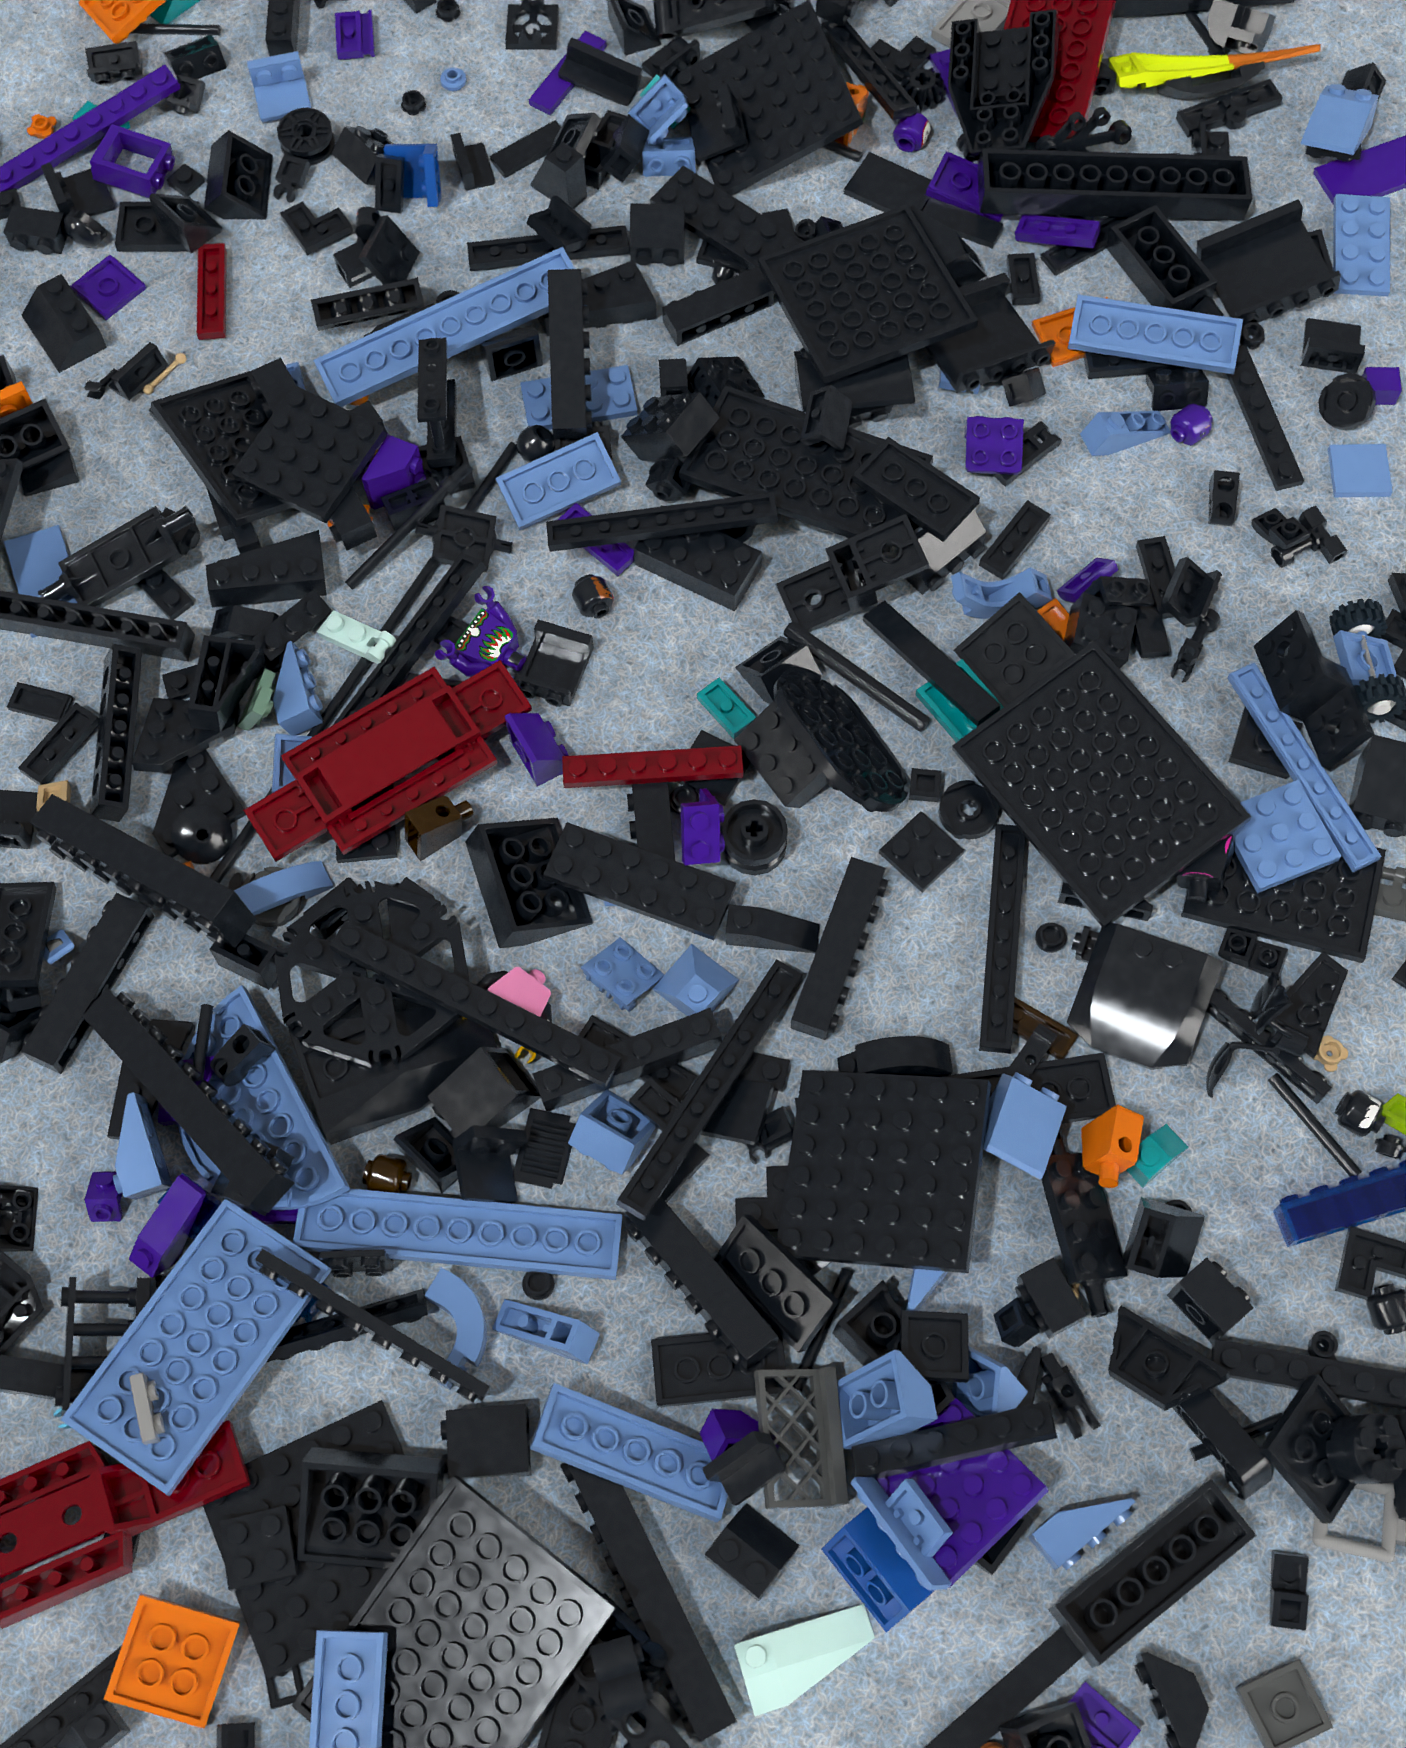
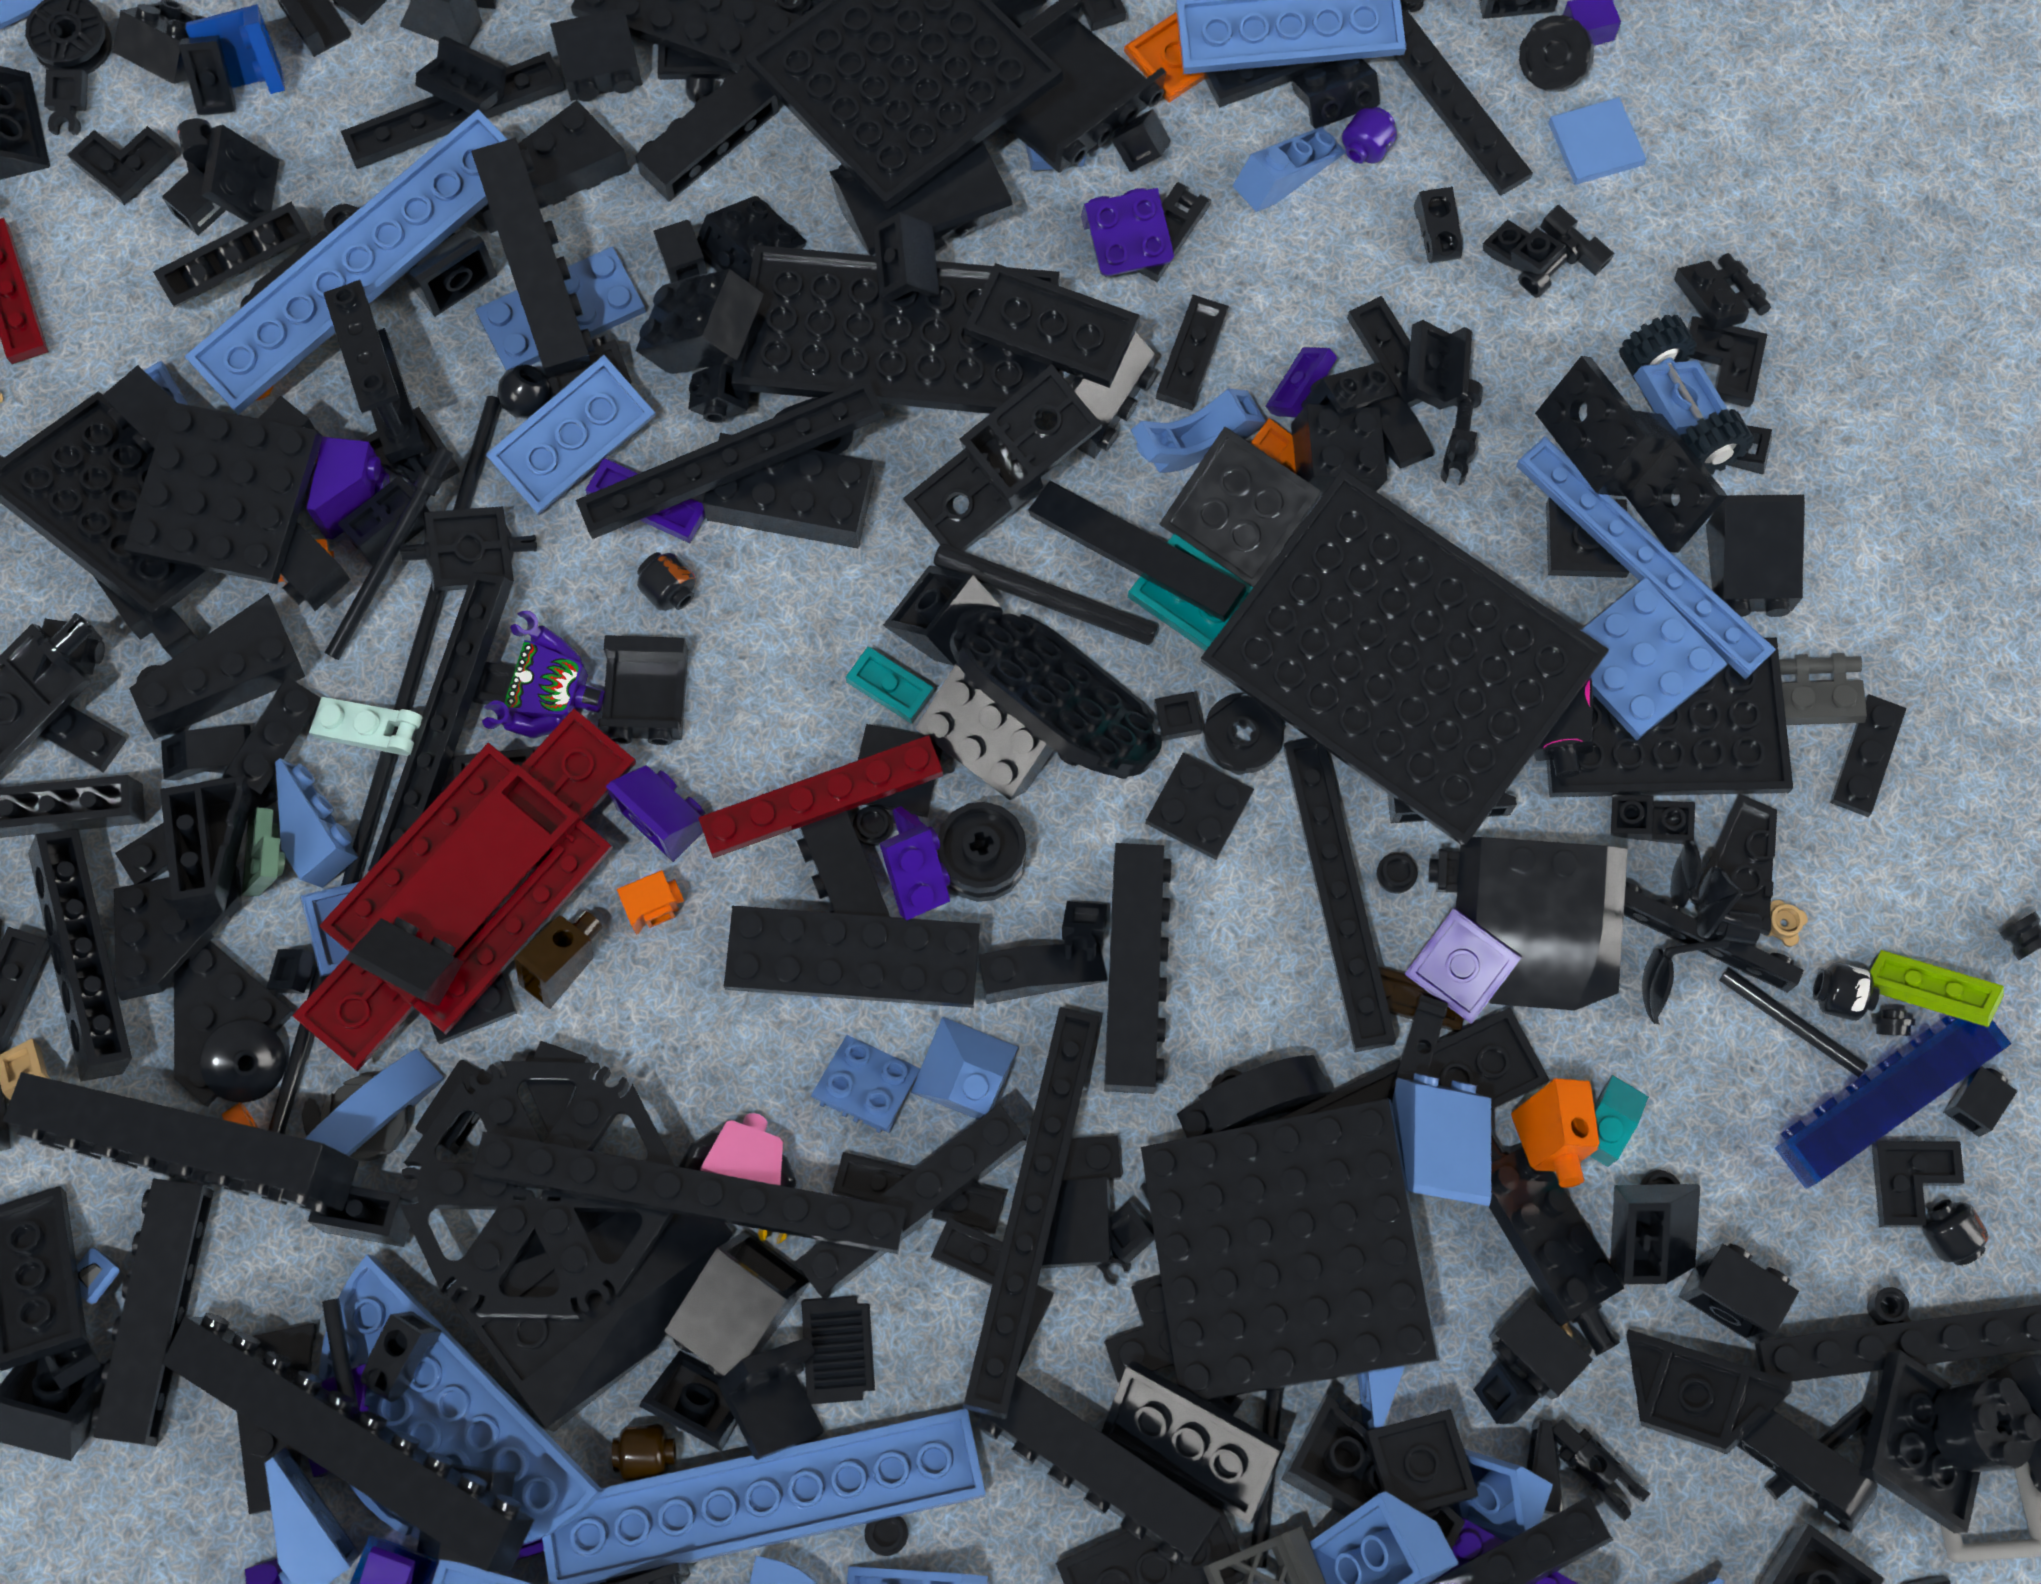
camera: 20 degrees left, 5 degrees up
black slope [465,818,593,948] -> none
medium blue slope [568,1090,656,1175] -> none
none -> black plate [267,949,315,994]
none -> black slope [346,917,464,1006]
none -> orange window [616,870,684,935]
none -> black plate [1062,901,1107,961]
none -> tile [1405,907,1522,1024]

